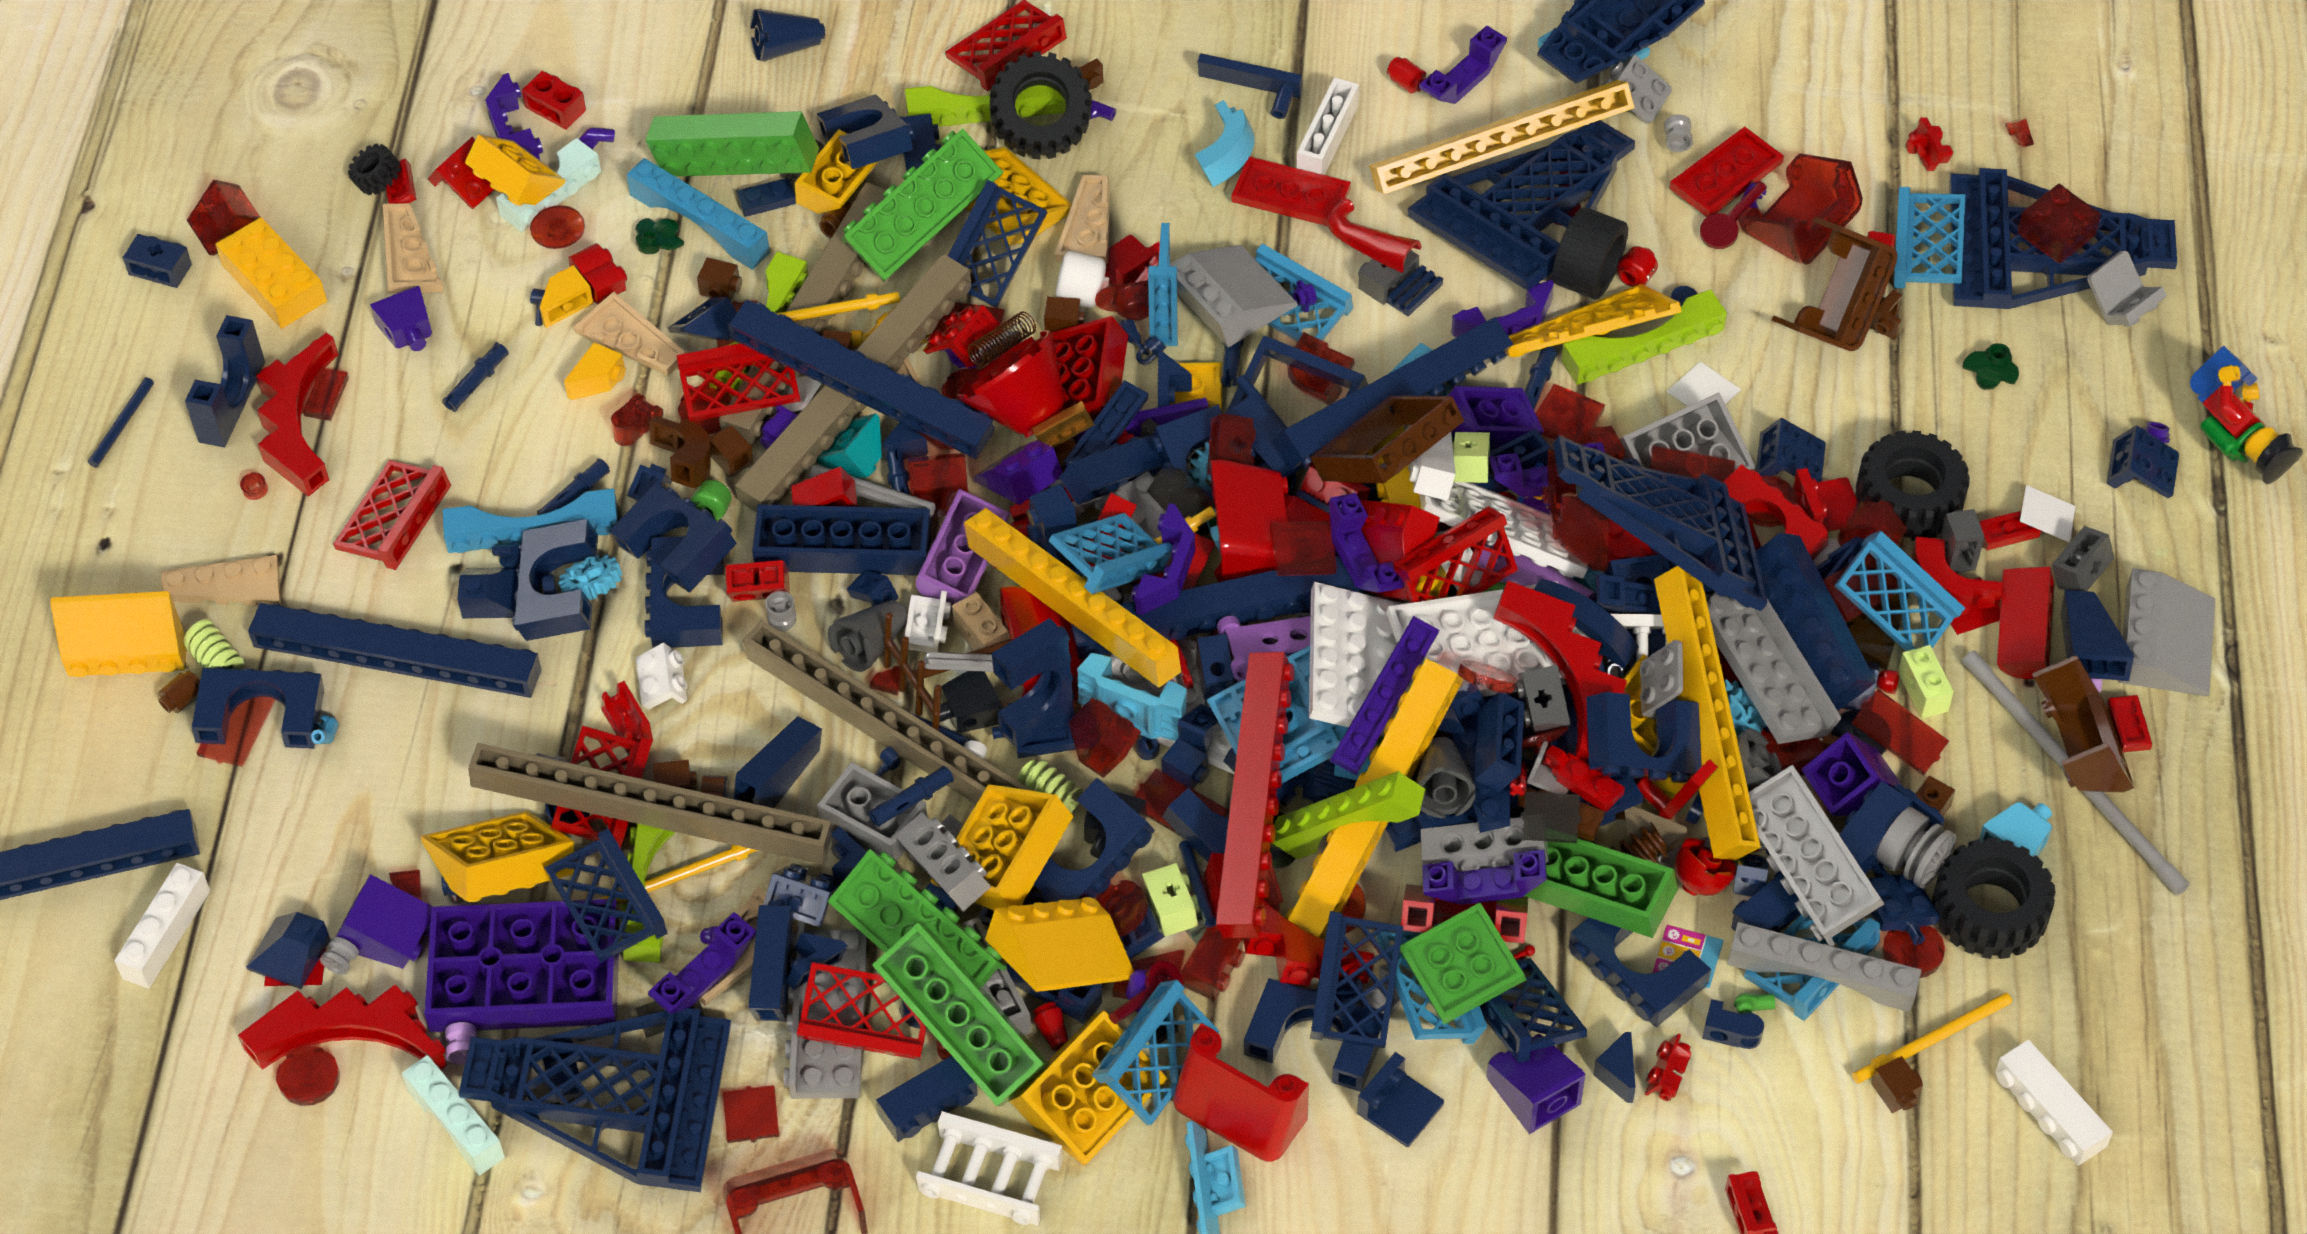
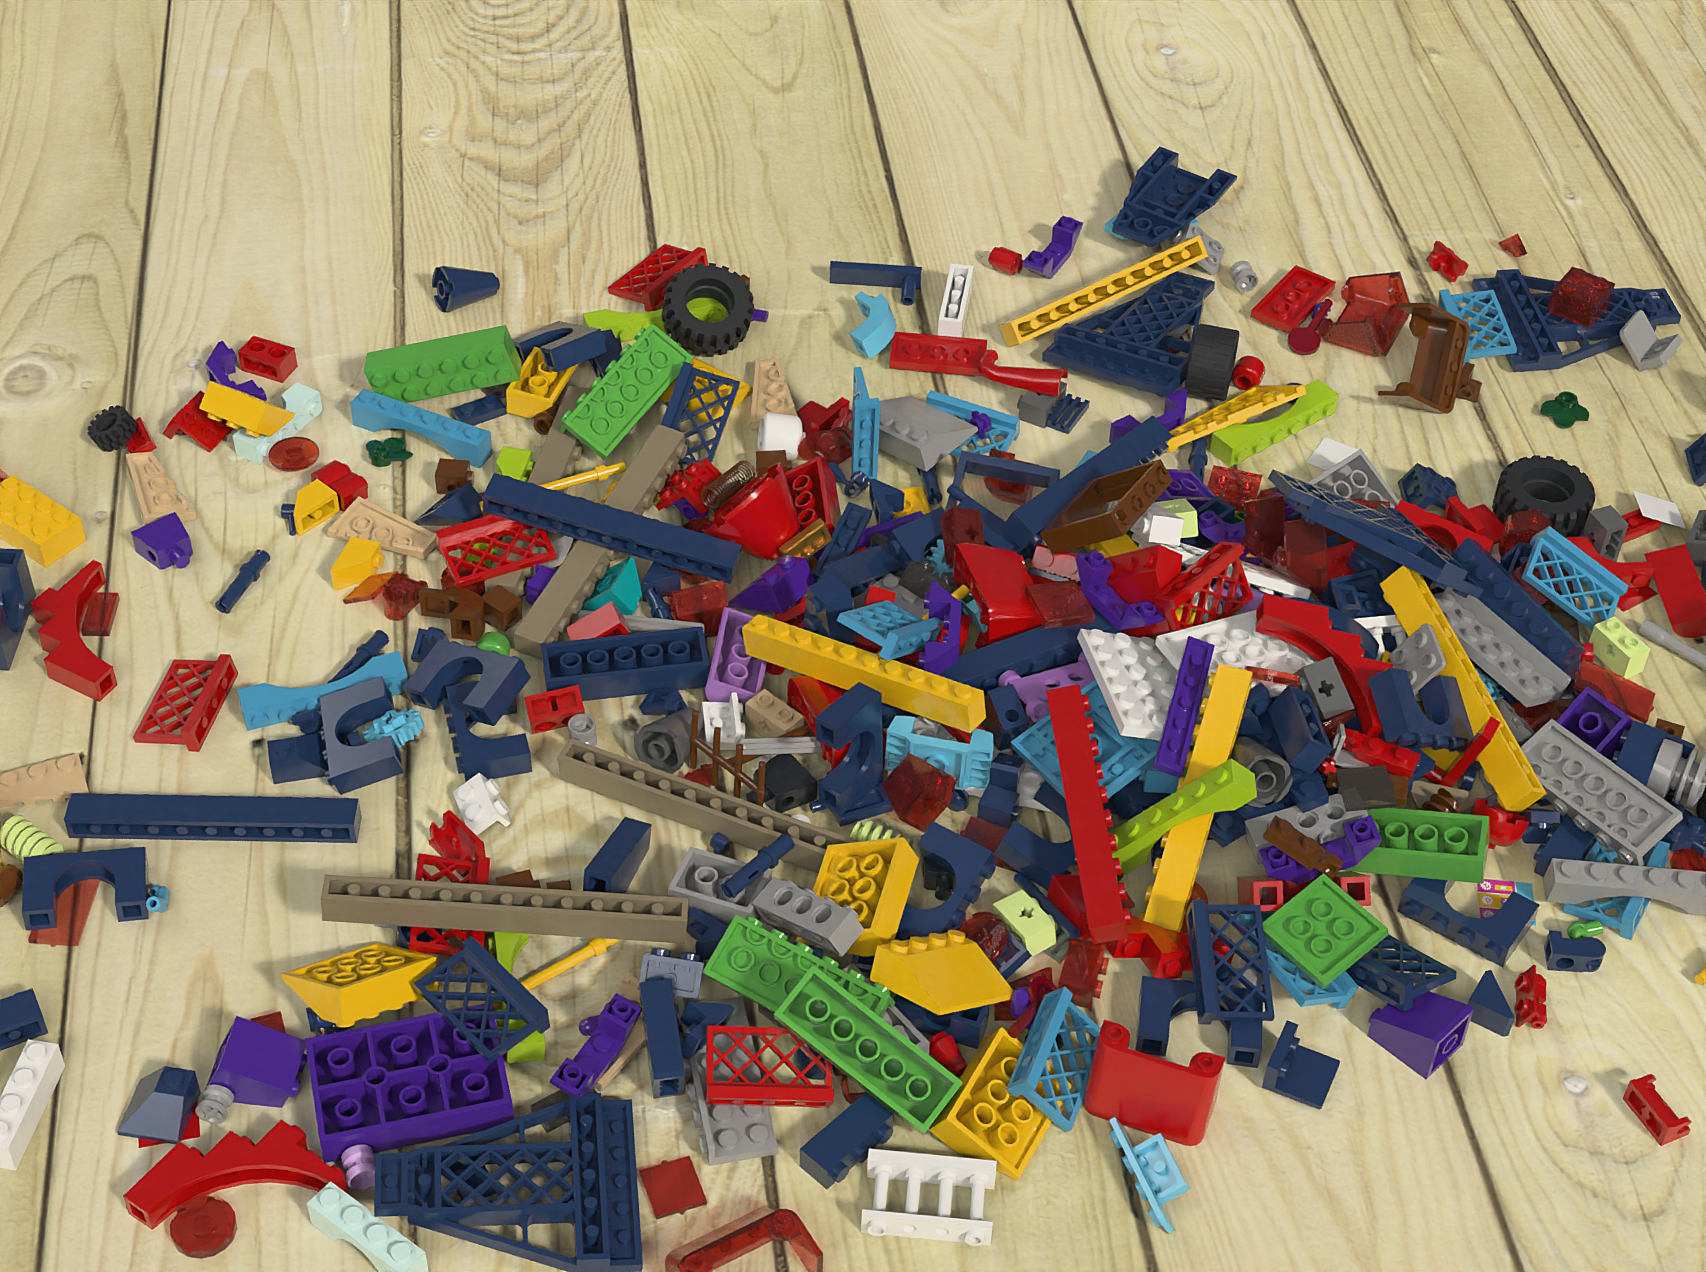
camera: 15 degrees left, 10 degrees down
clear red bush [240,472,268,500] -> none
dark purple arm [579,127,615,150] -> none
none -> clear red piece [343,571,400,604]
none -> reddish brown hinge [1263,815,1344,879]

